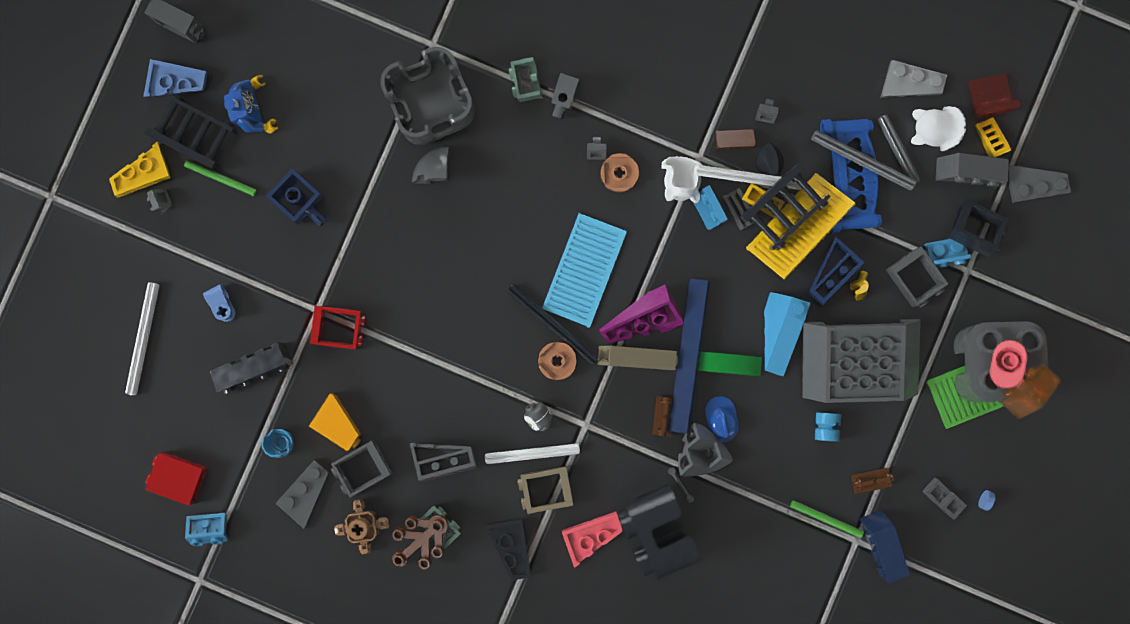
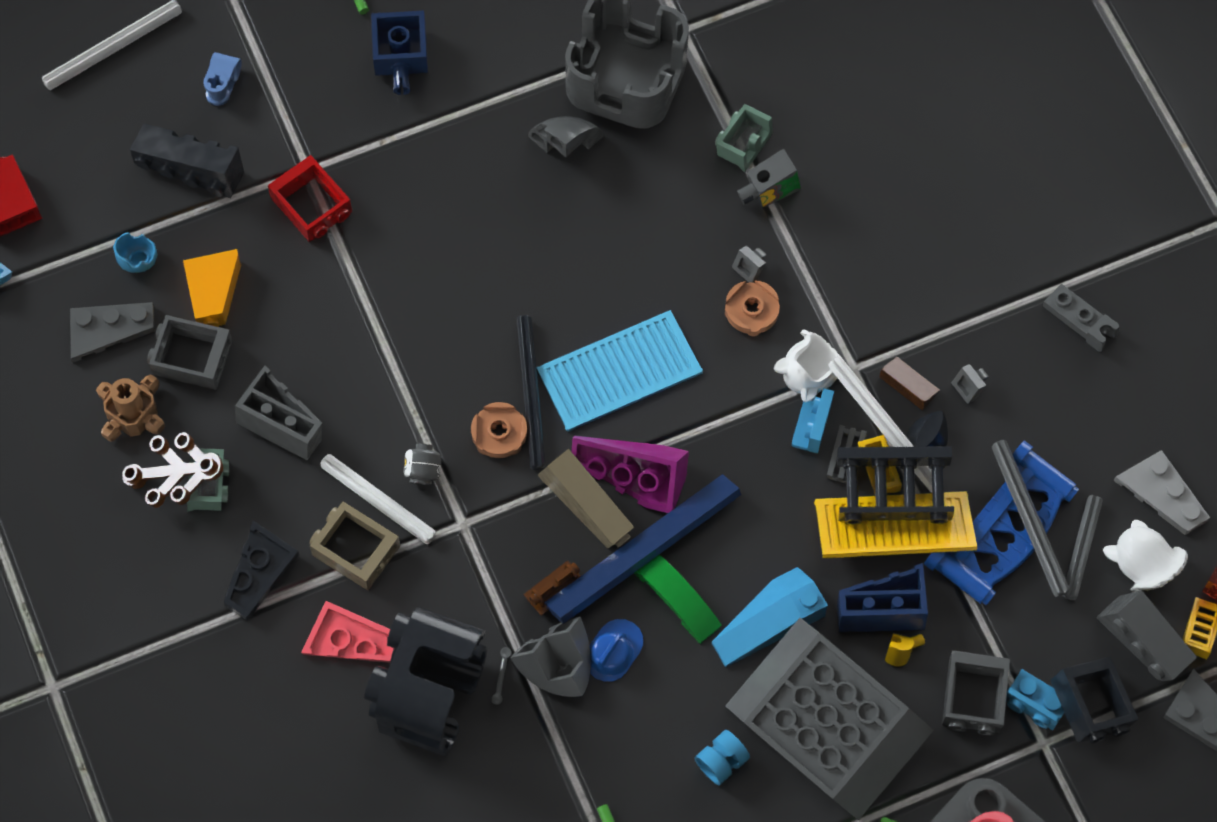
camera: 40 degrees right, 20 degrees down
none -> dark grey plate [1043,284,1120,352]

